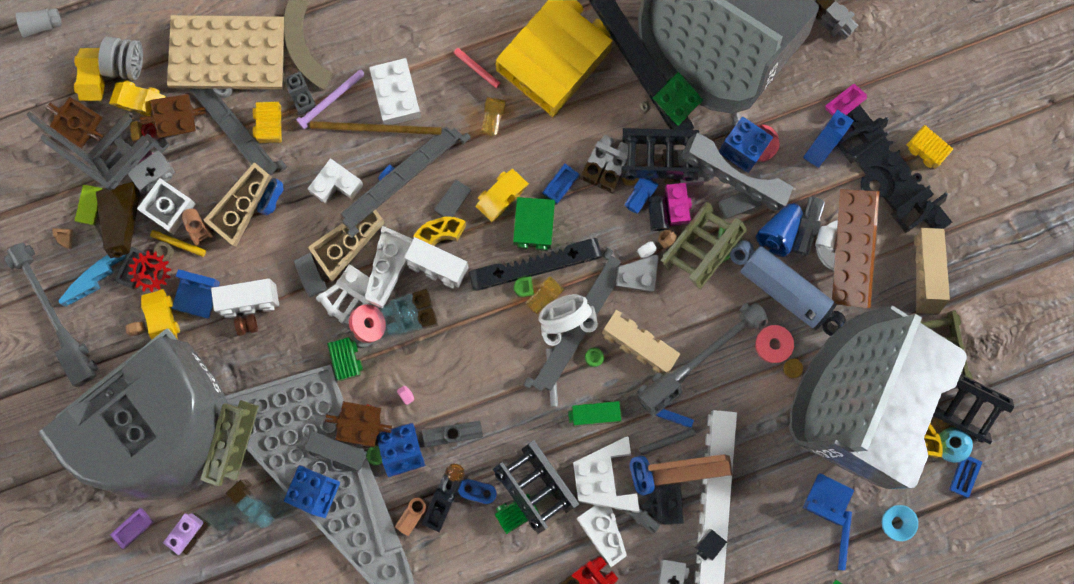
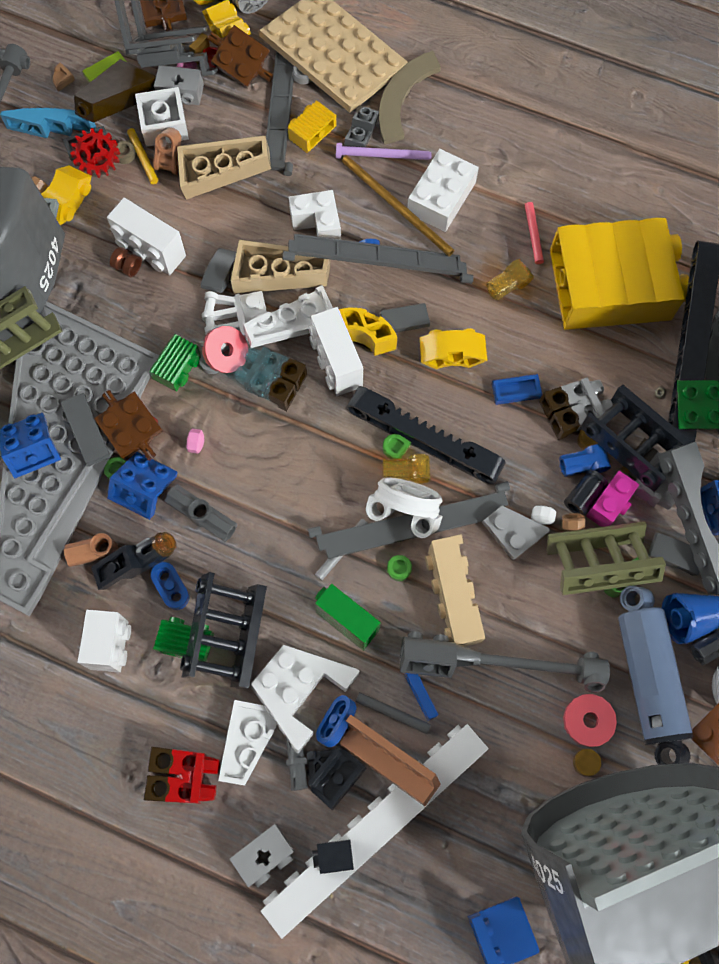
camera: 45 degrees right, 10 degrees down
blue bracket [172,269,220,319] -> none
blue plate [257,178,284,216] -> none
green brick [513,197,555,251] -> none
none -> white brick [77,610,131,672]

